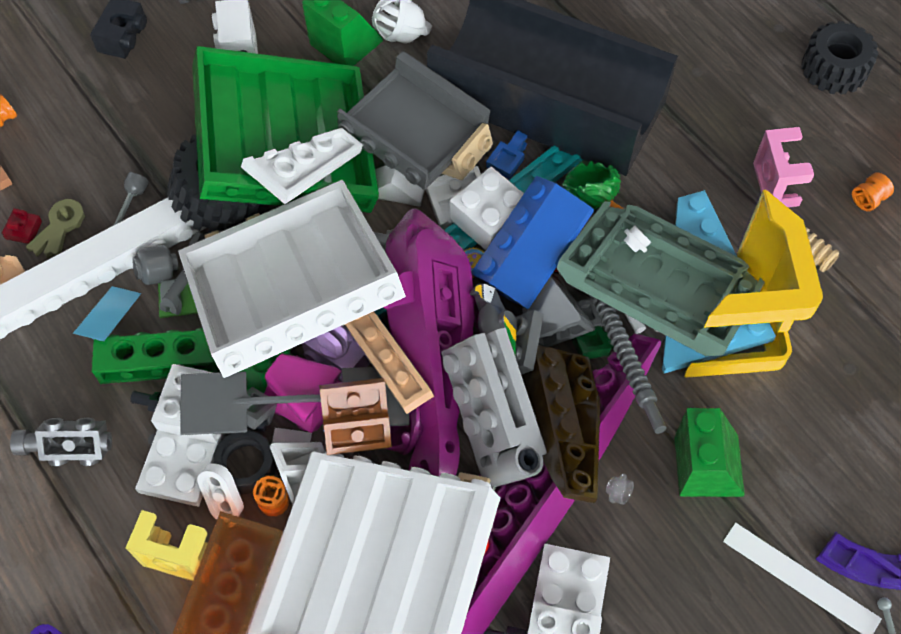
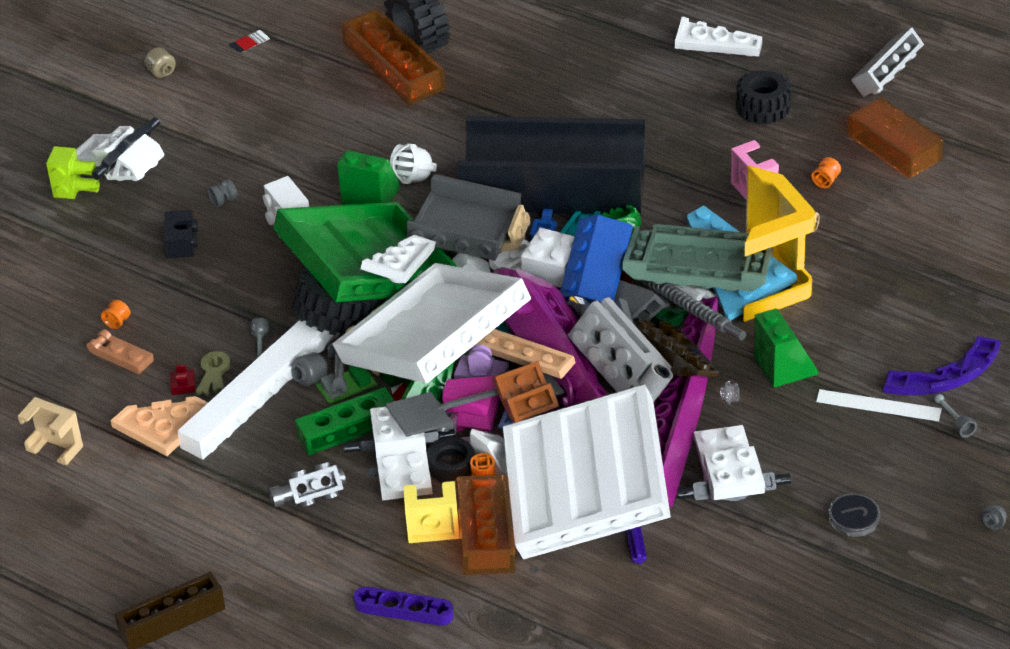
camera: 20 degrees left, 20 degrees down
medium azure sticker [73,286,141,341] -> none
white plate [197,464,244,523] -> none
white plate [624,225,651,253] -> none

